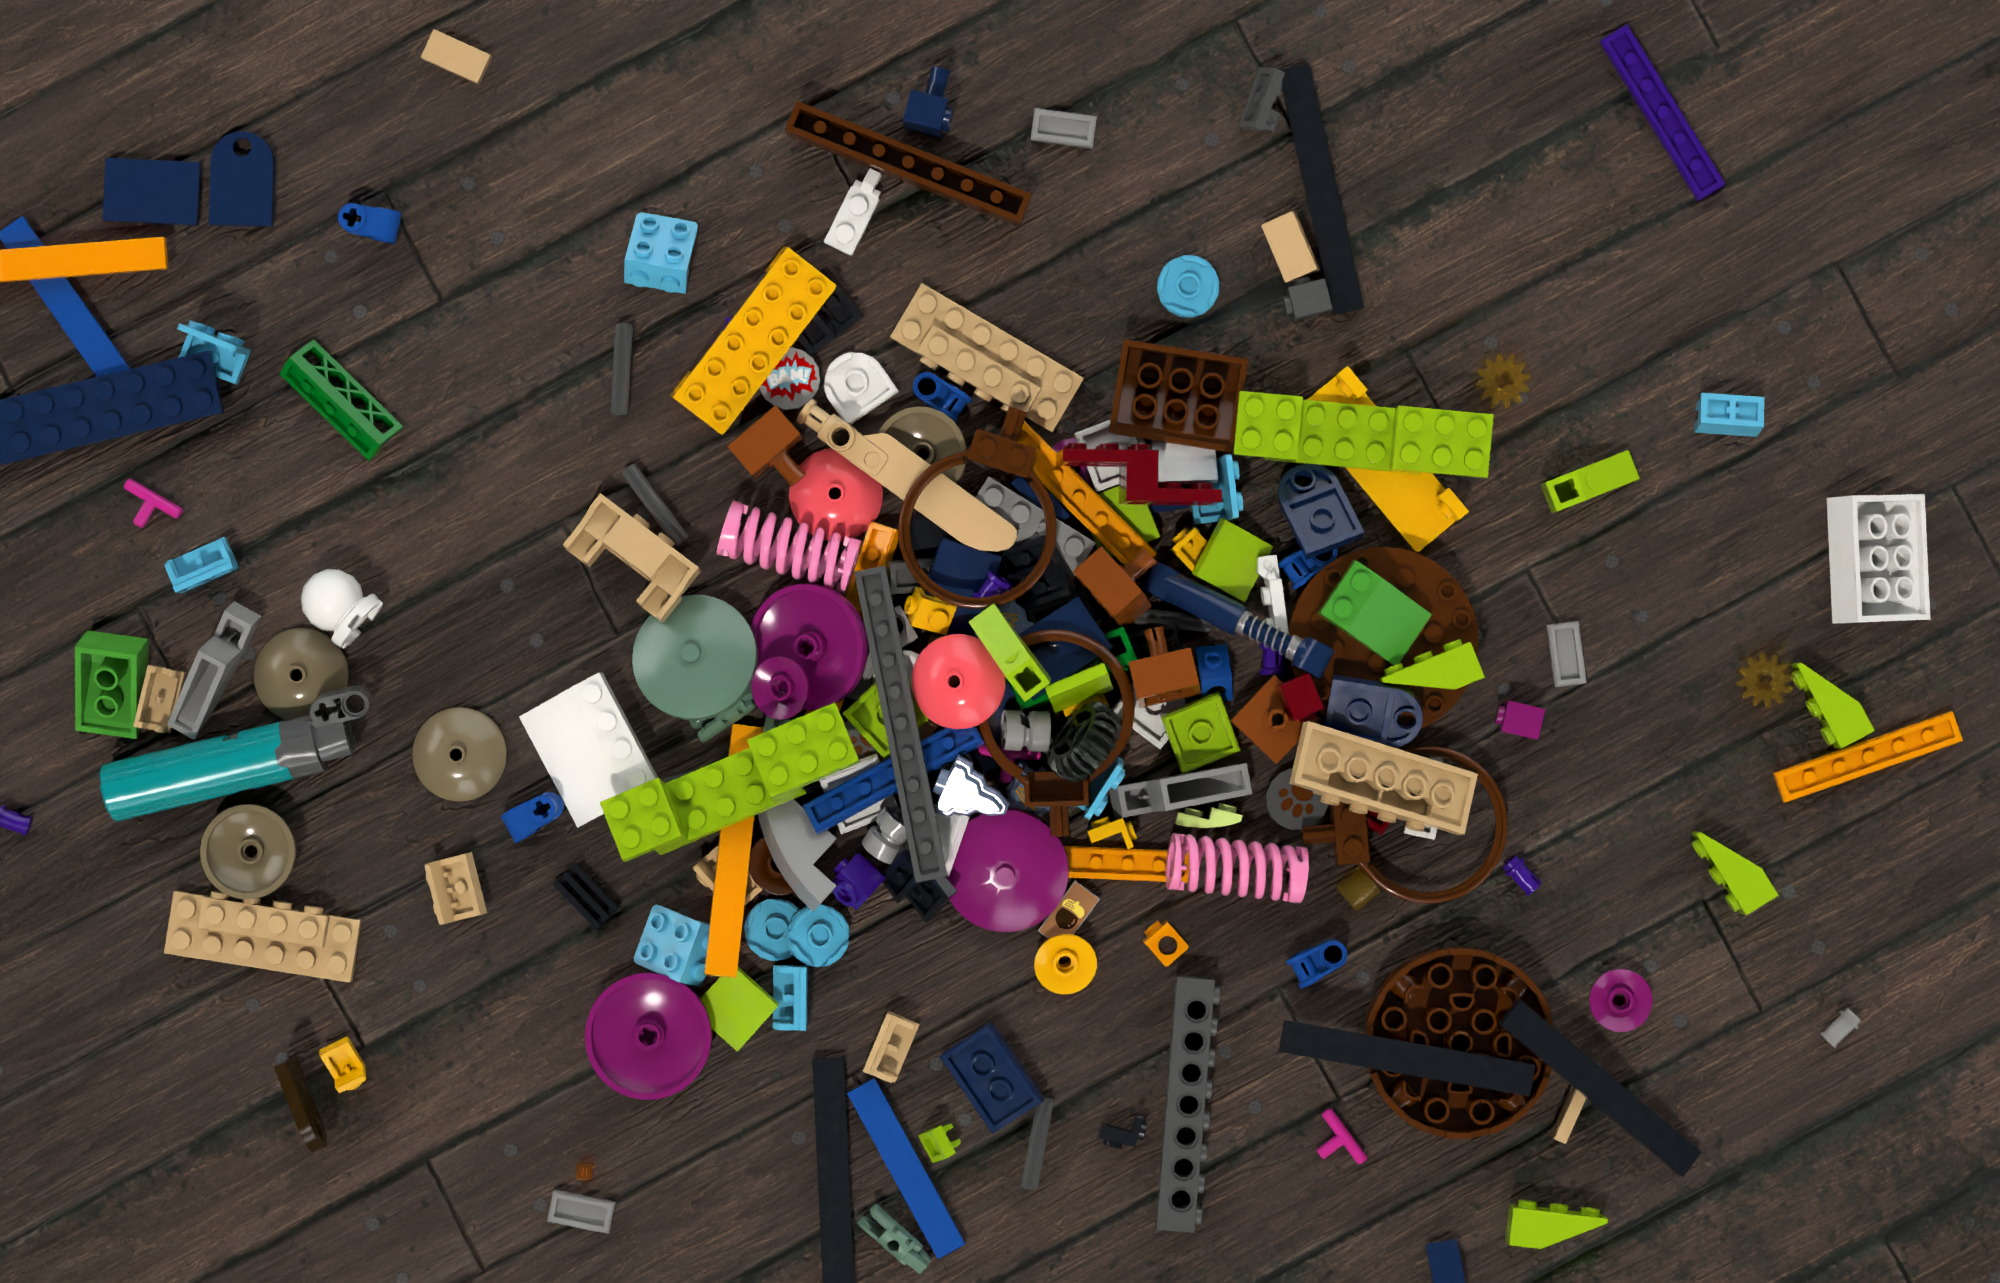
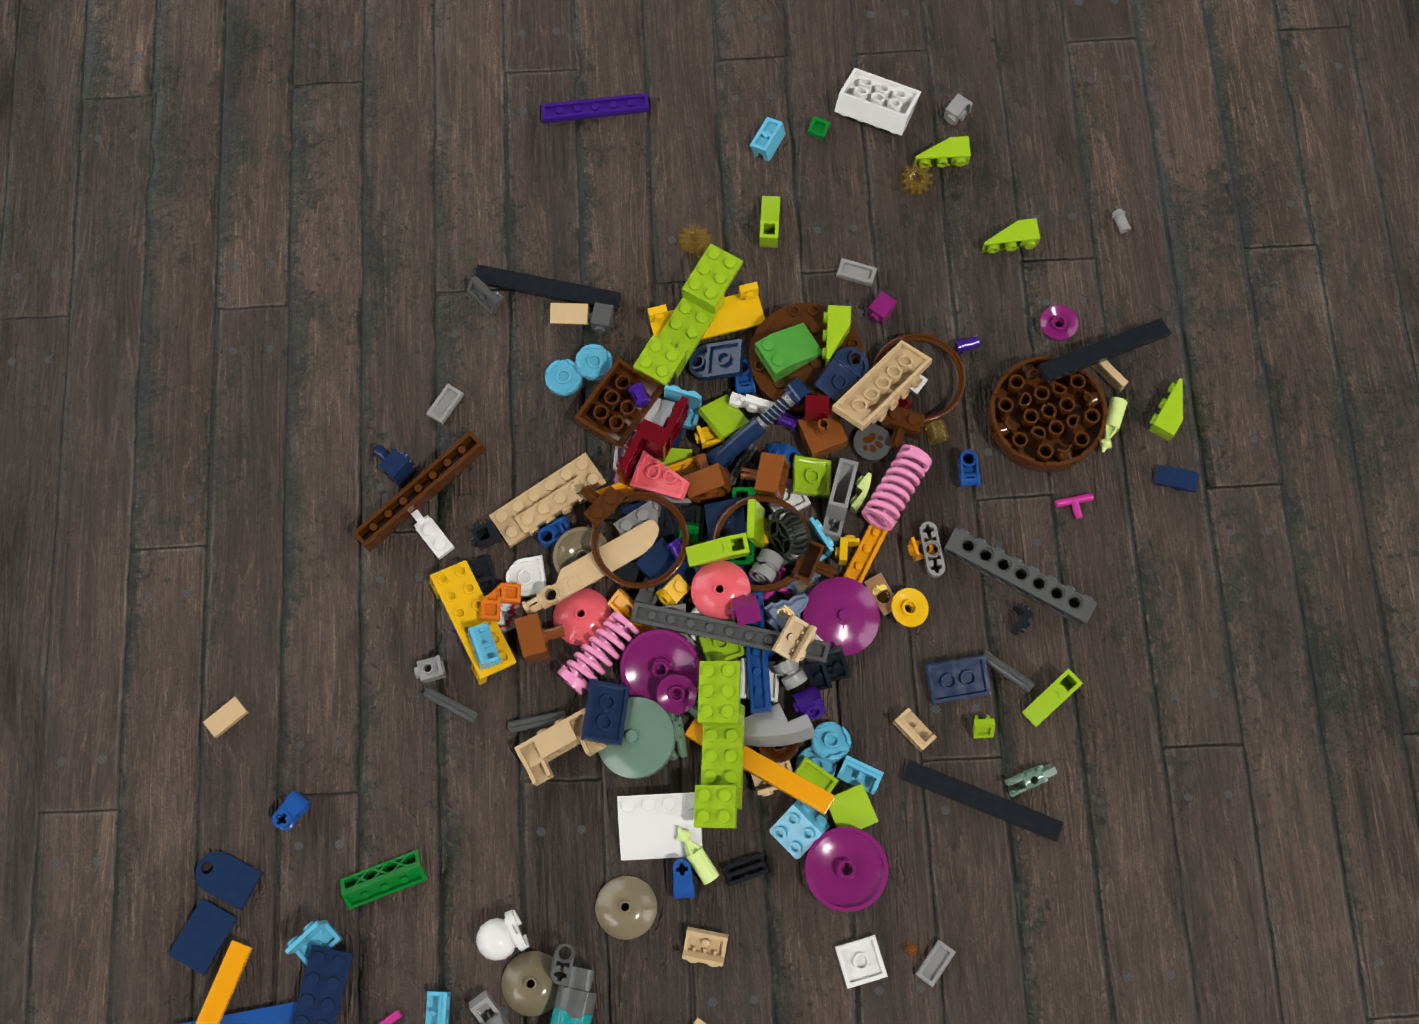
camera: 65 degrees left, 15 degrees down
medium azure bracket [624,212,698,294] -> none
blue tile [847,1077,965,1259] -> none
black tile [1278,1020,1535,1096] -> none
light orange tile [1773,711,1963,803] -> none
none -> light grey brick [414,655,447,683]
none -> medium azure hinge [468,623,502,670]
none -> black brick [470,520,503,550]
none -> orange tile [480,583,521,622]
none -> medium azure tile [575,344,613,381]
none -> dark blue tile [581,679,630,747]
none -> dark purple bush [628,382,652,408]
none -> coral wing [630,450,690,501]
none -> yellowish green wheel [676,826,719,885]
none -> green tile [679,522,699,544]
none -> magenta brick [730,594,762,626]
none -> tan bracket [772,615,817,663]
none -> lime tile [794,756,839,793]
none -> green tile [807,116,831,141]
none -> white tile [835,935,888,989]
none -> light grey beam [919,521,945,578]
none -> light grey brick [943,93,973,125]
none -> lime slope [1022,668,1083,727]
none -> yellowish green wheel [1100,397,1128,453]

